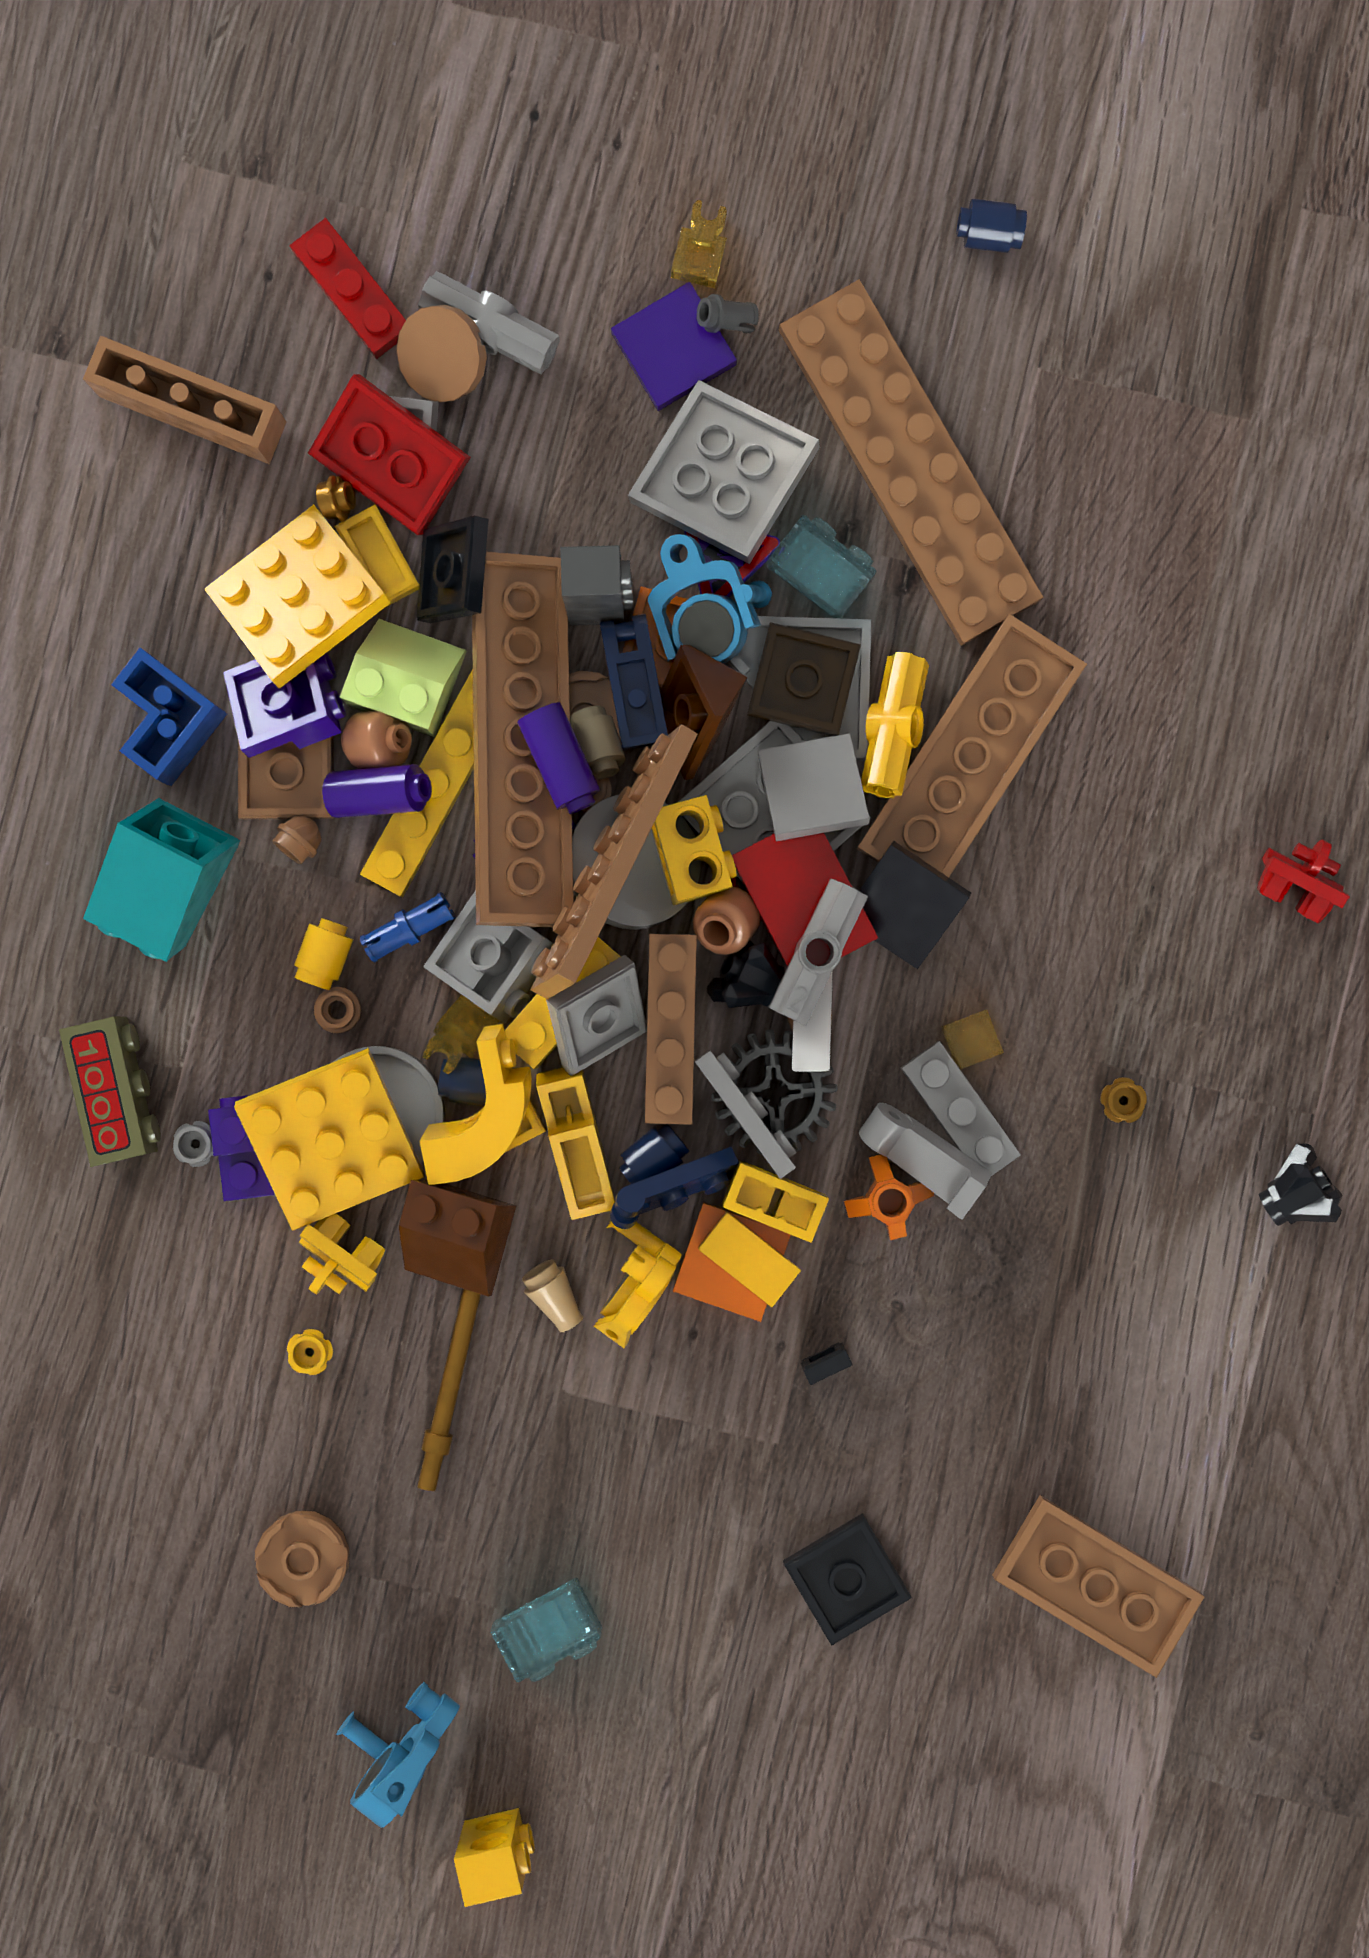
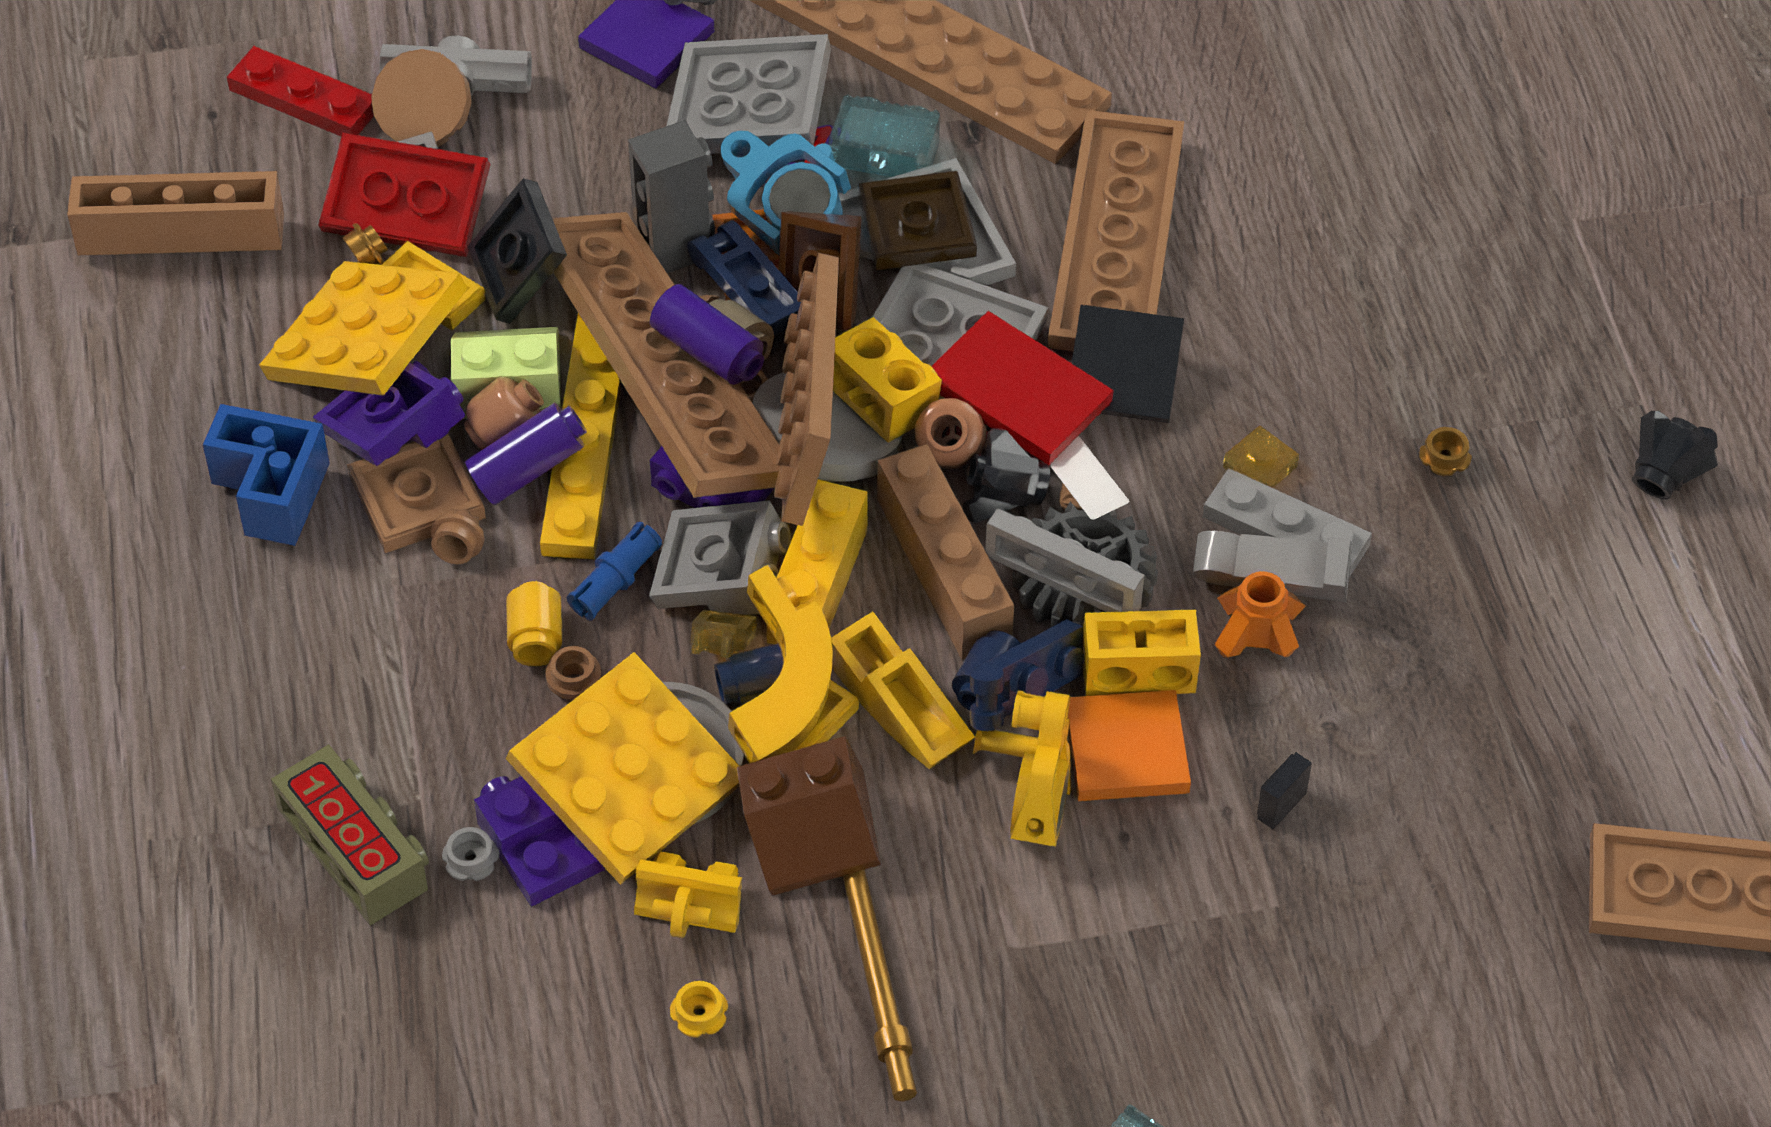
camera: 25 degrees left, 35 degrees down
teal slope [83,798,240,962] -> none
tan cone [522,1259,583,1332] -> none
light grey tile [546,955,647,1076] -> none
yellow tile [698,1211,801,1307] -> none
light grey tile [758,733,869,842] -> none
light grey piece [768,879,868,1026] -> none
black tile [783,1513,912,1646] -> none
yellow piece [861,652,929,798] -> none
red hips [1257,839,1350,923] -> none

